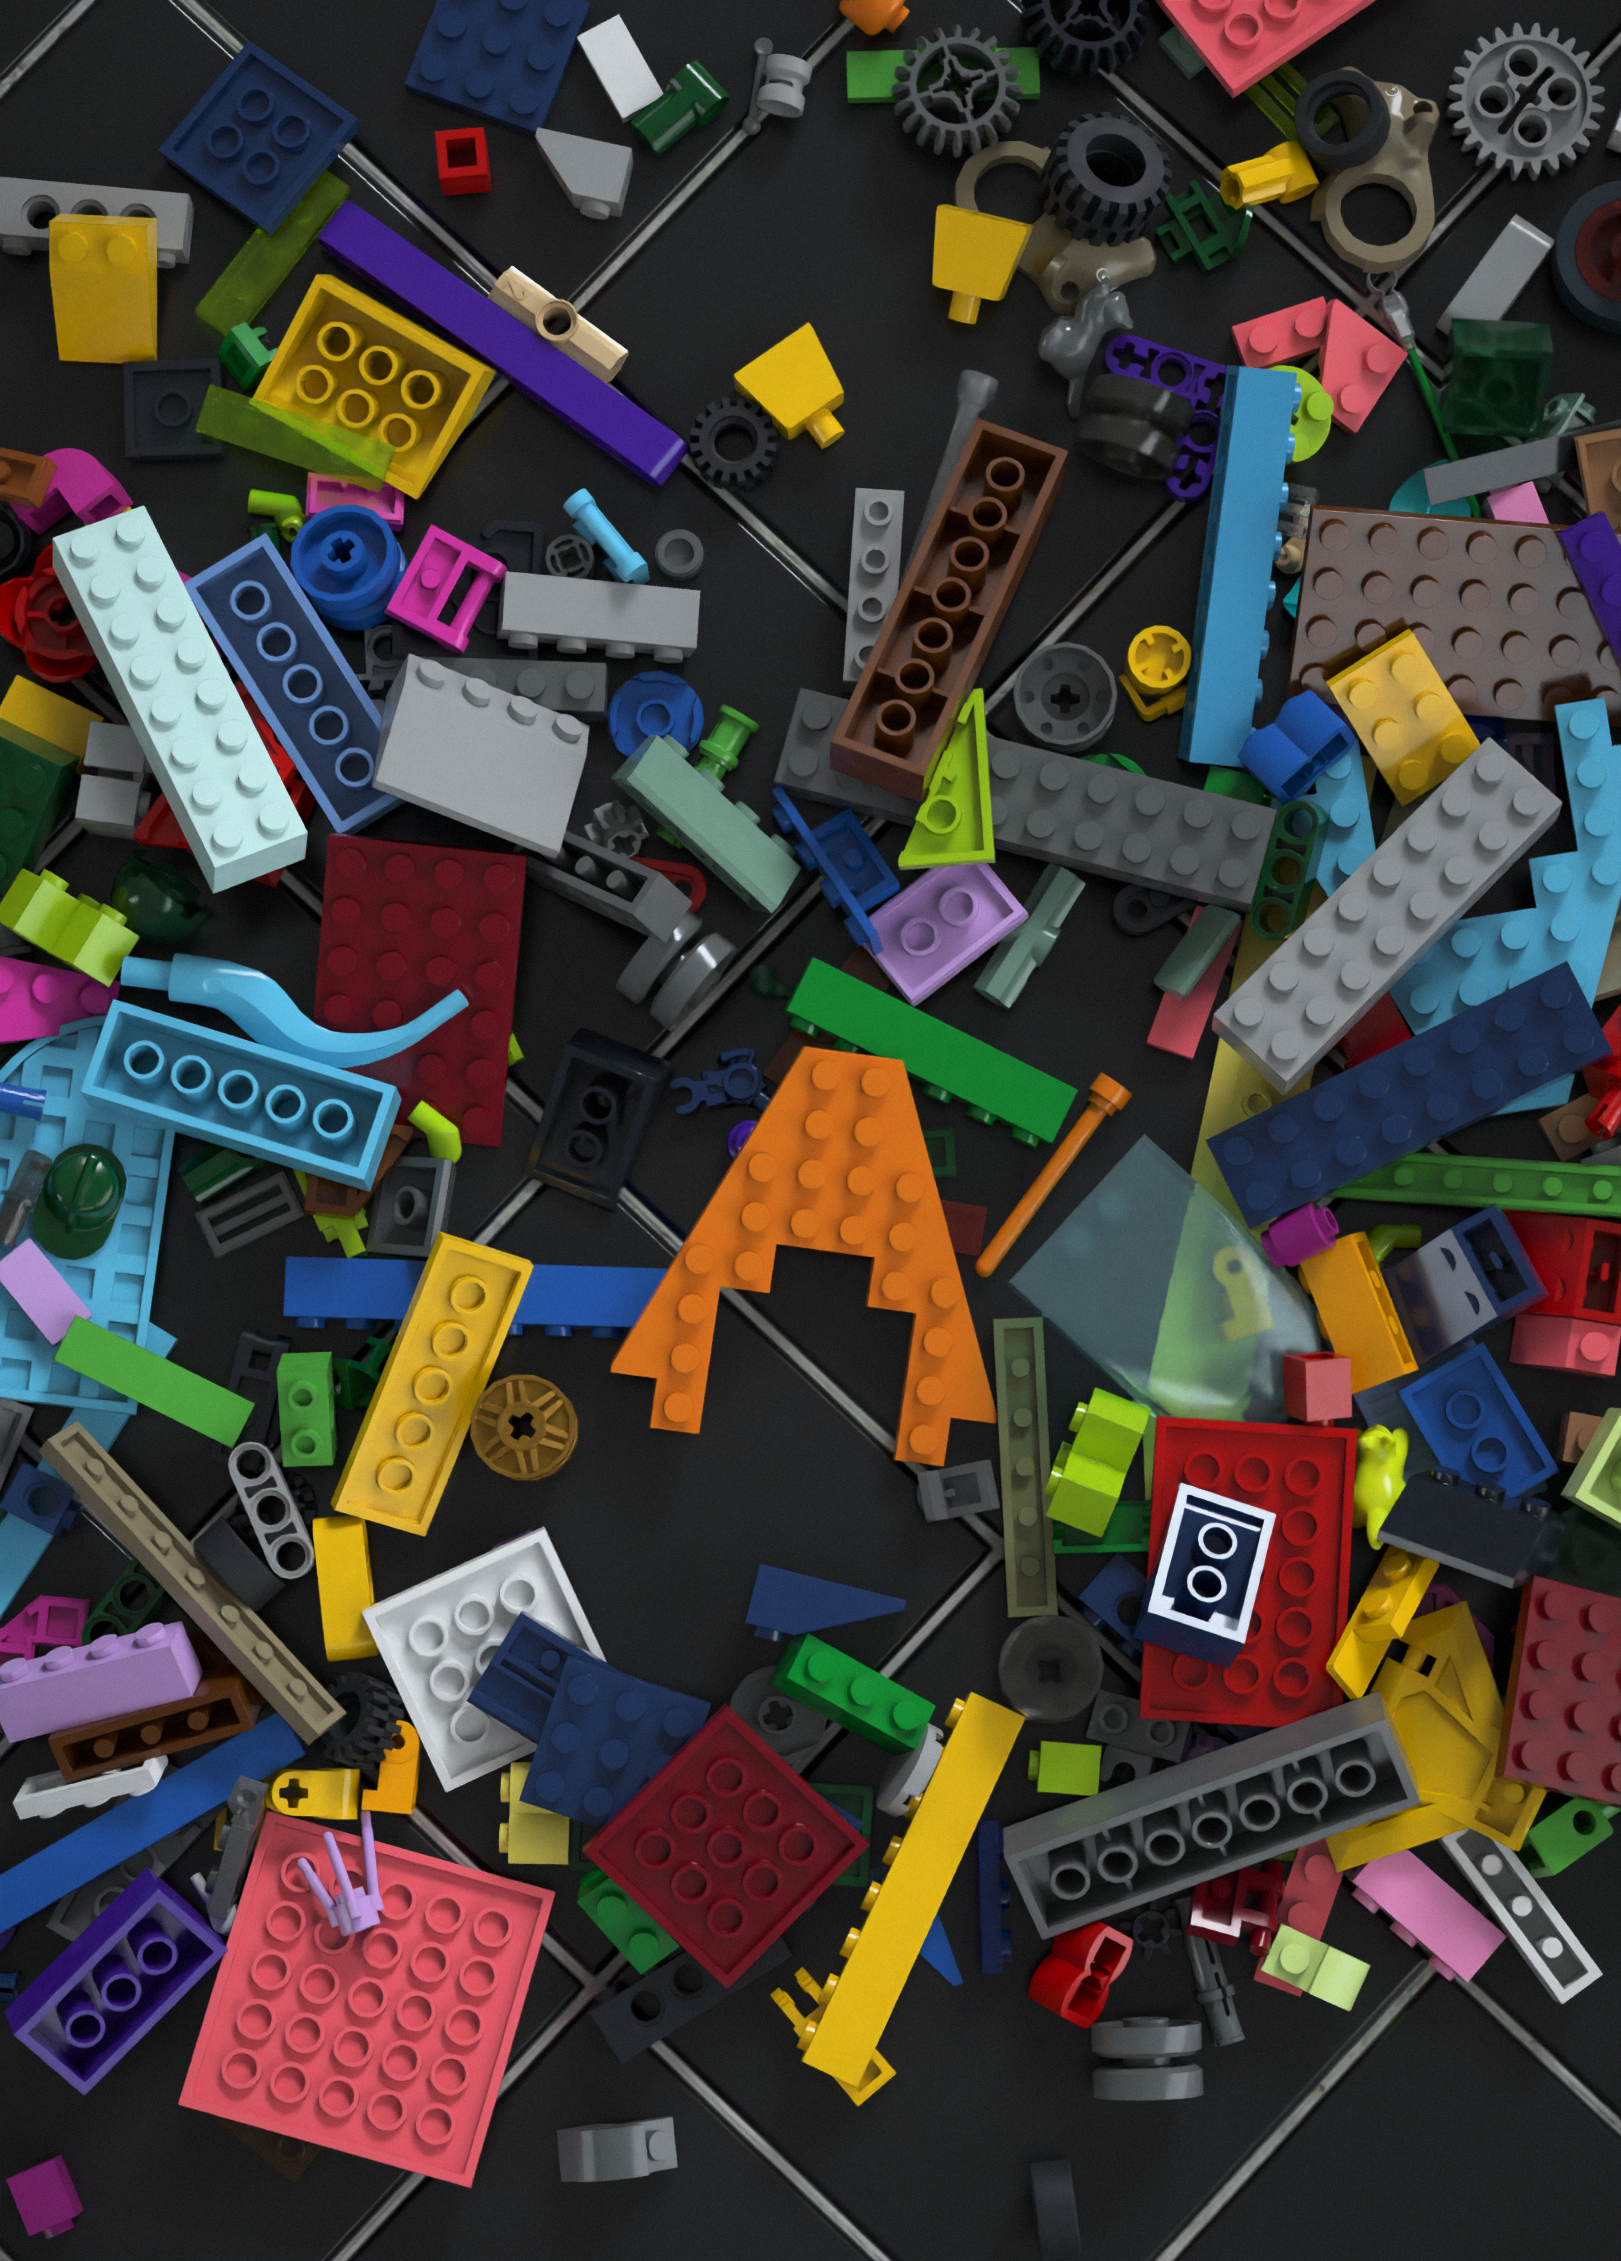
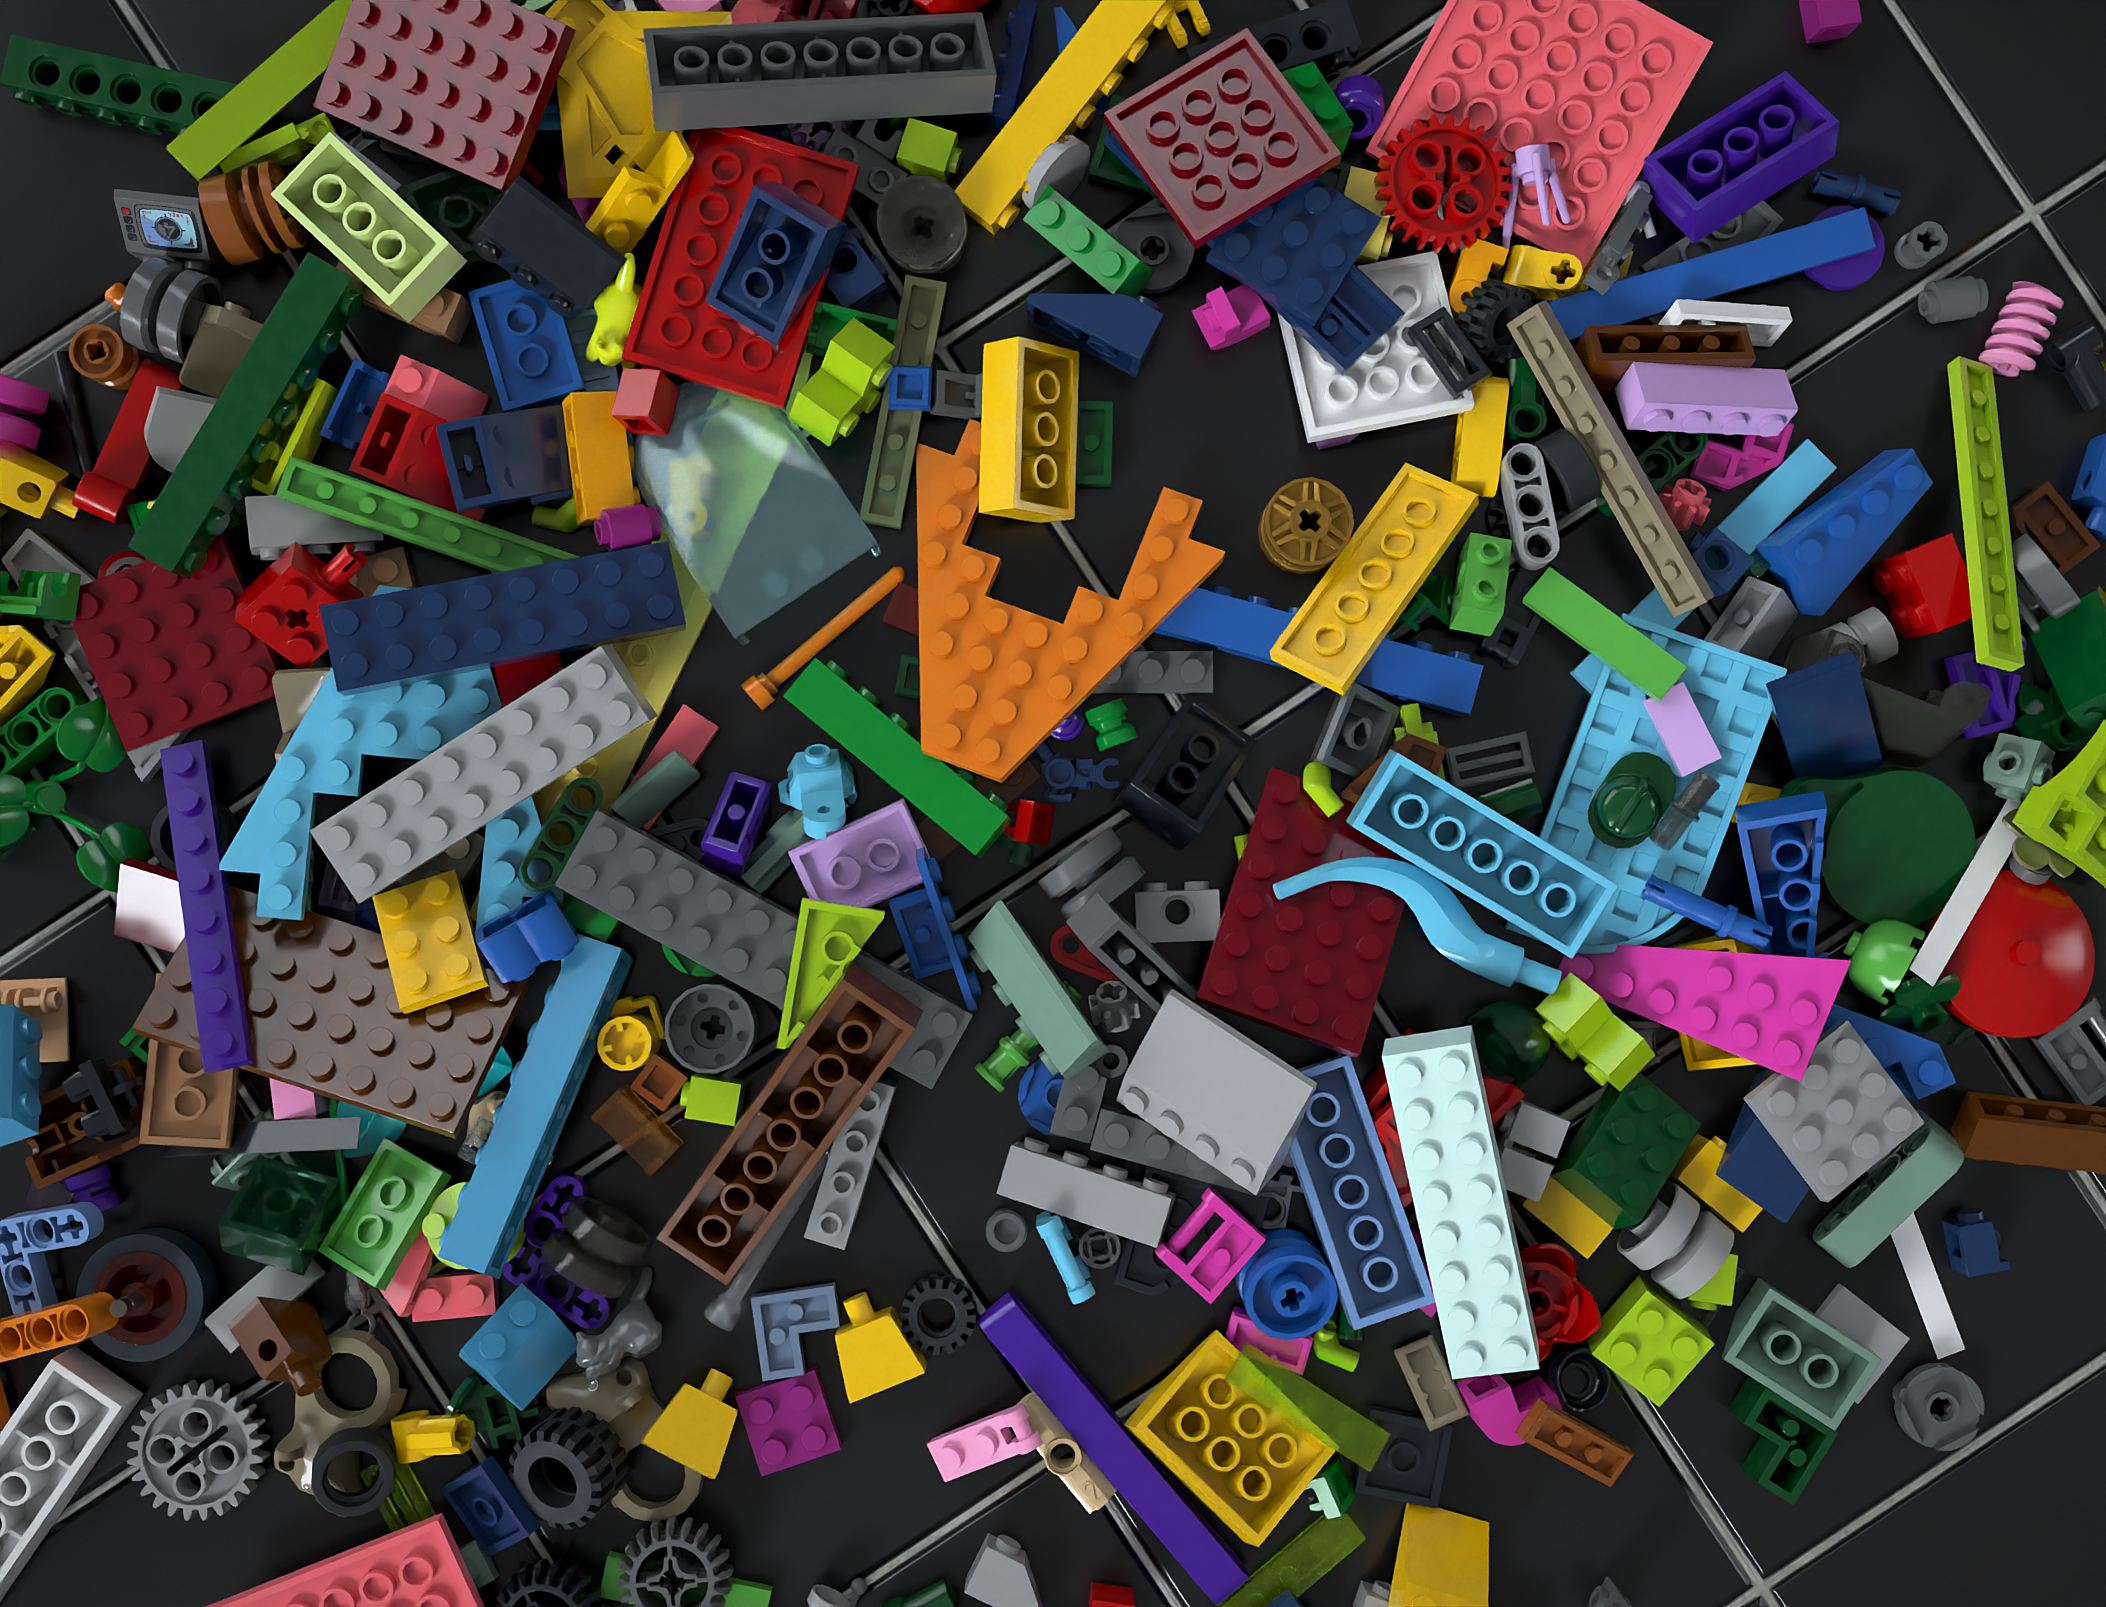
camera: 170 degrees left, 5 degrees up
none -> reddish brown torso [228,1296,333,1397]
none -> bright green plate [318,1138,452,1291]
none -> dark blue tile [440,1455,541,1557]
none -> dark azure slope [459,1283,578,1412]
none -> clear orange hinge [590,1085,684,1177]
none -> dark orange plate [630,1052,691,1112]
none -> lime brick [680,1073,747,1126]
none -> dark purple brick [701,772,771,876]
none -> magenta plate [735,1366,842,1477]
none -> sand blue plate [751,1282,841,1381]
none -> medium azure piece [778,744,857,840]
none -> blue tile [888,365,933,411]
none -> bright pink plate [927,1403,1043,1482]
none -> yellow brick [979,336,1079,523]
none -> red tile [1004,799,1055,846]
none -> dark grey hinge [1050,1044,1128,1144]
none -> dark green plate [1075,401,1113,487]
none -> green wheel [1085,698,1138,752]
none -> dark grey plate [1091,651,1213,694]
none -> light grey brick [1133,881,1220,943]
none -> dark pink brick [1192,284,1271,350]
none -> dark purple head [1334,75,1386,139]
none -> red gear [1374,113,1513,254]
none -> dark tan plate [1394,1334,1469,1432]
none -> black tile [1407,306,1492,400]
none -> dark green piece [1504,357,1547,445]
none -> coral gear [1659,478,1712,531]

